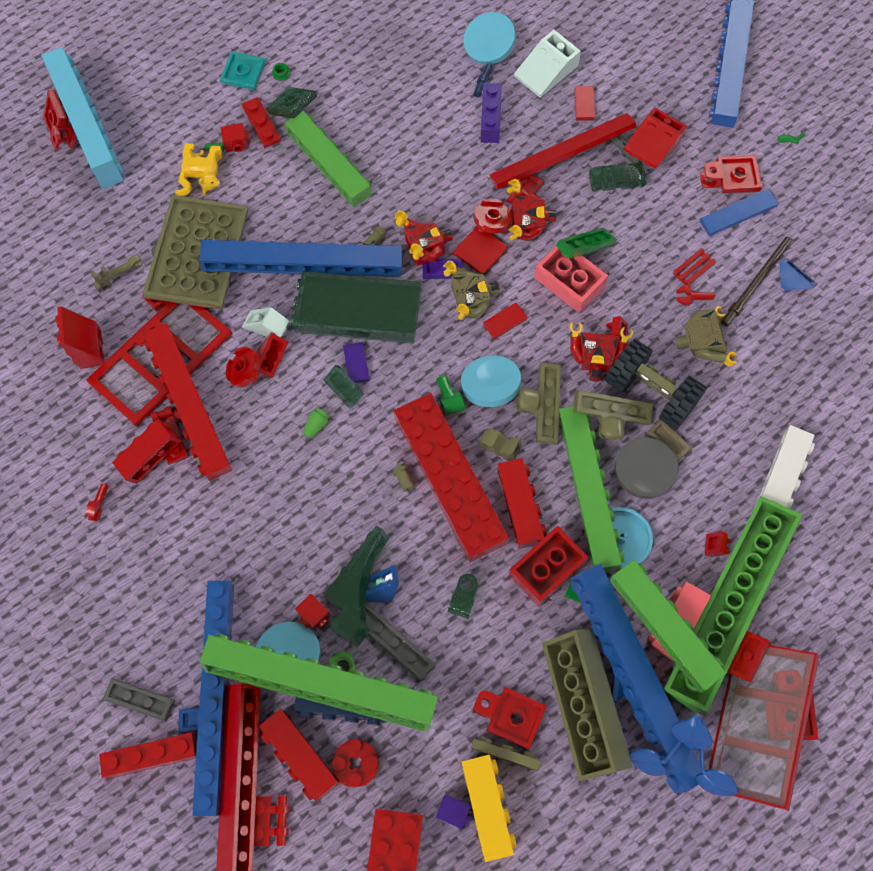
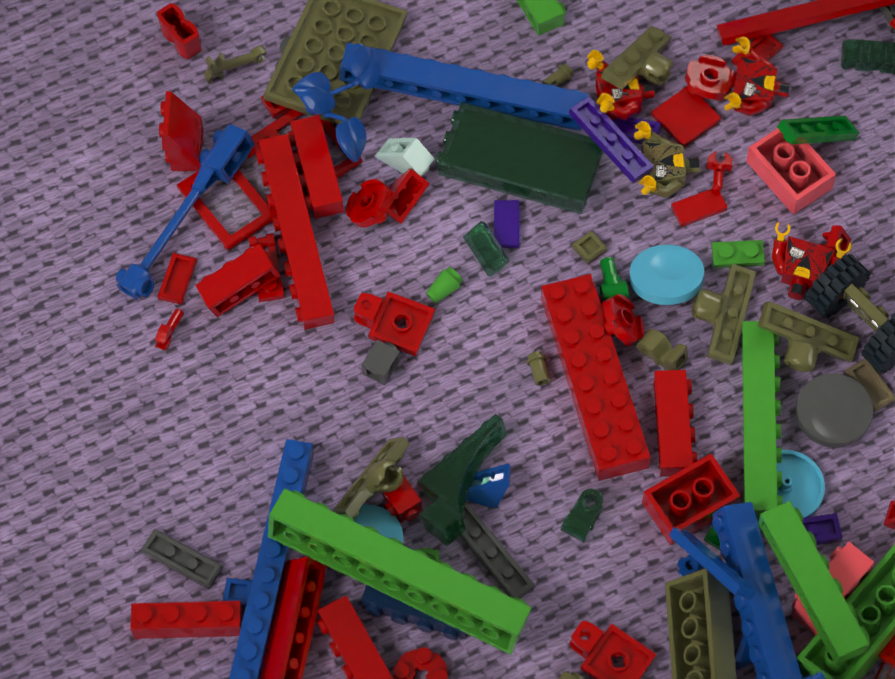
camera: 10 degrees right, 5 degrees down
none -> blue bar [116,124,255,299]
none -> red brick [157,3,202,60]
none -> red tile [157,253,198,305]
none -> red brick [287,115,344,219]
none -> blue plant [292,47,380,162]
none -> olive plate [332,437,409,519]
none -> red plate [354,291,435,356]
none -> dark grey brick [361,340,400,385]
none -> dark purple plate [569,96,654,184]
none -> olive tile [572,231,607,265]
none -> olive plate [601,26,674,90]
none -> red plate [602,294,645,346]
none -> blue tile [669,527,757,599]
none -> blue plate [677,555,704,577]
none -> red bar [706,151,733,191]
none -> bright green plate [711,240,765,268]
none -> dark purple plate [803,513,843,545]

